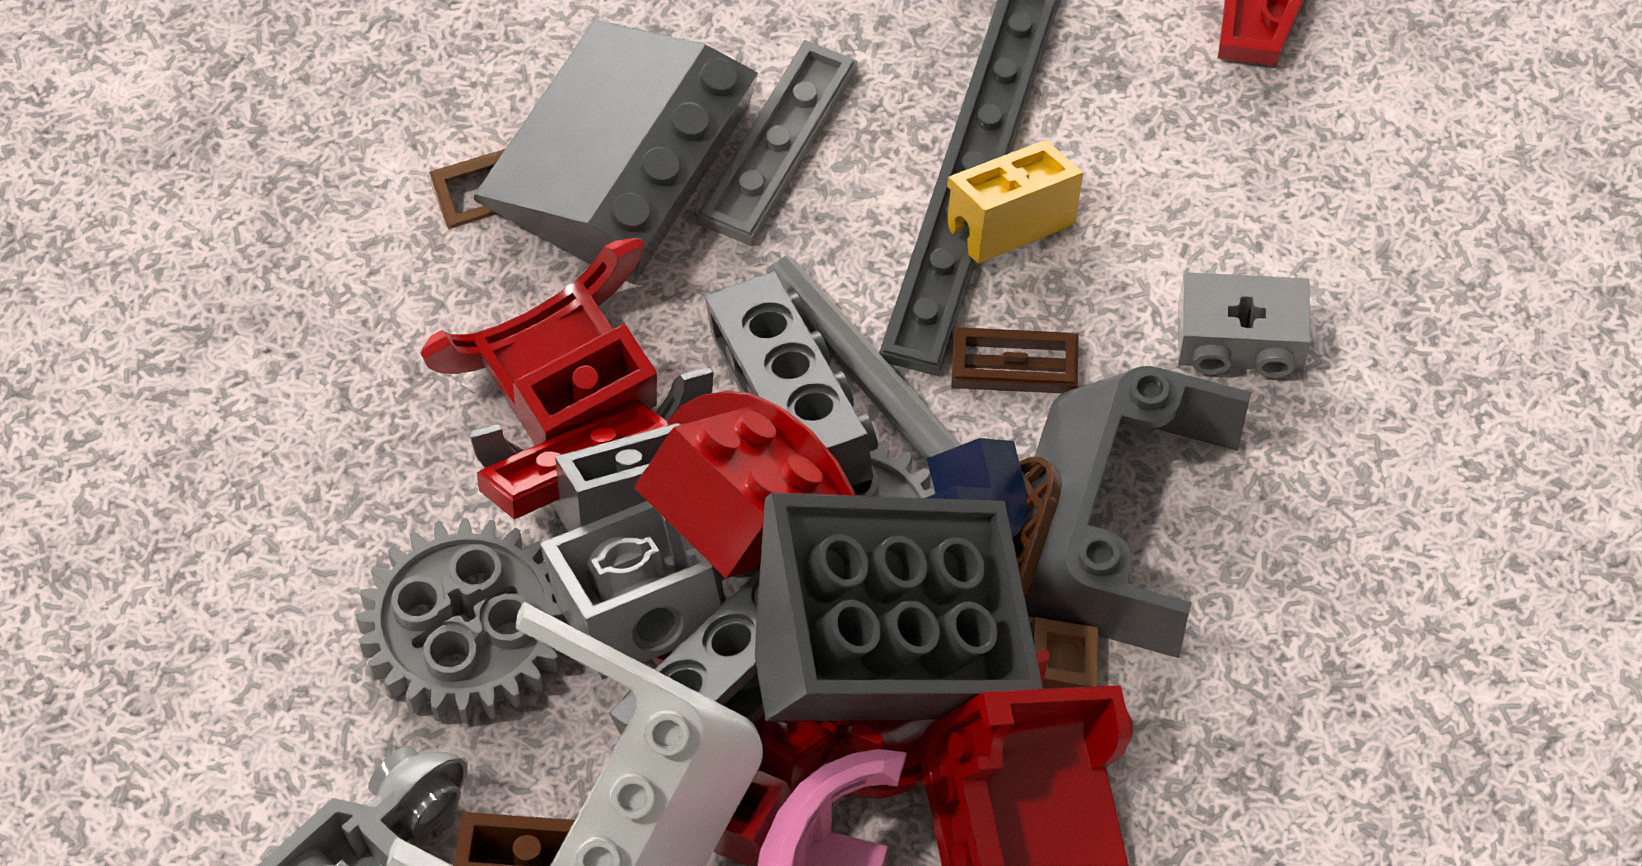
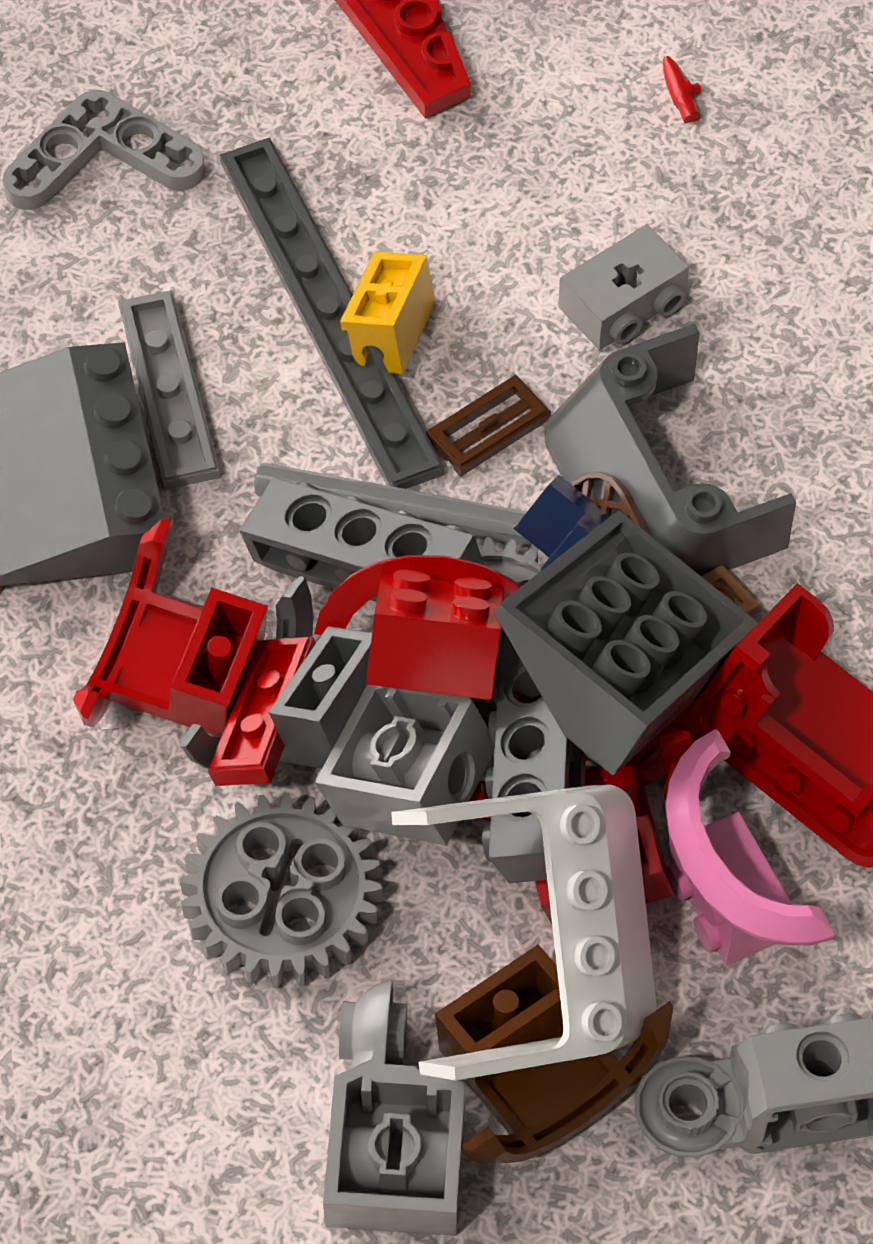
camera: 40 degrees left, 0 degrees up
none -> red helmet [663,56,701,124]

